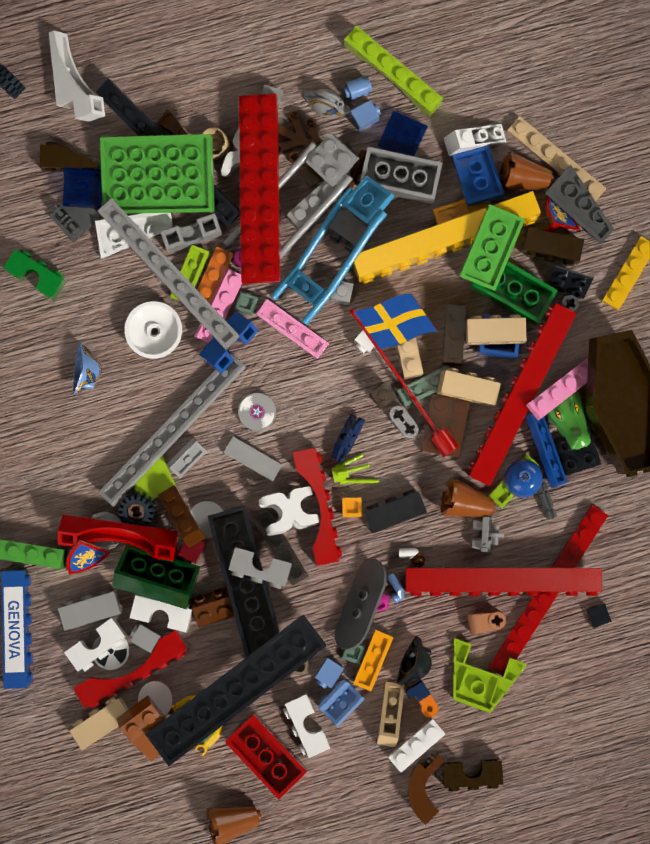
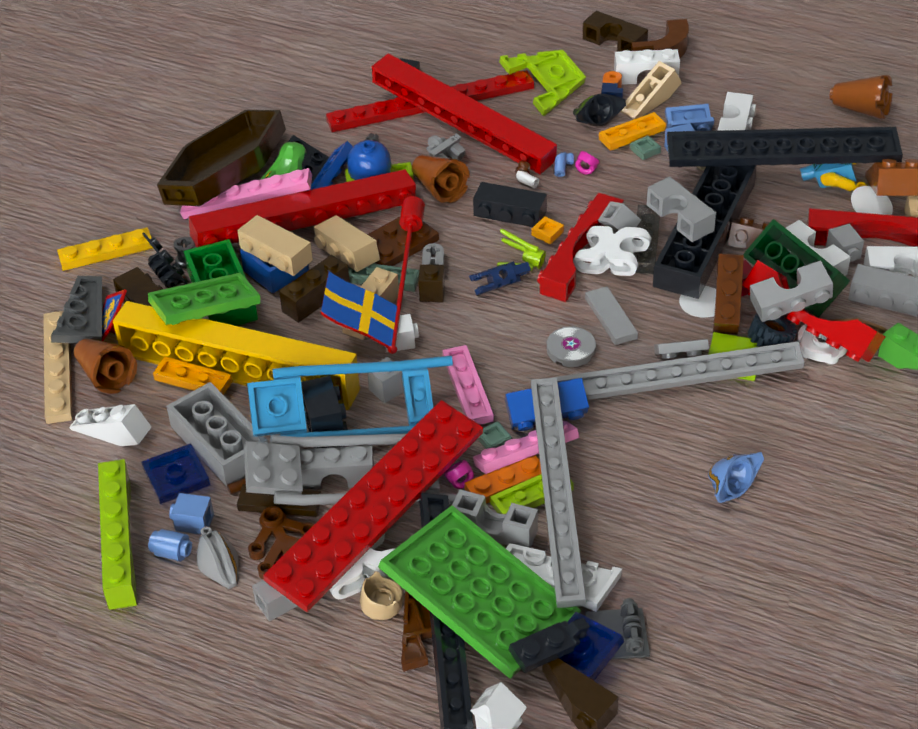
camera: 140 degrees left, 40 degrees down
green arch [3,249,66,301] -> none
white dish [125,301,182,359] -> none
red brick [225,713,307,800] -> none
dark grey piece [335,559,387,650] -> none
blue plate [452,145,504,207] -> none
nougat piece [467,611,506,634] -> none
none -> black hinge [508,618,590,673]
none -> light grey brick [598,201,641,234]
none -> light grey arch [750,260,833,322]

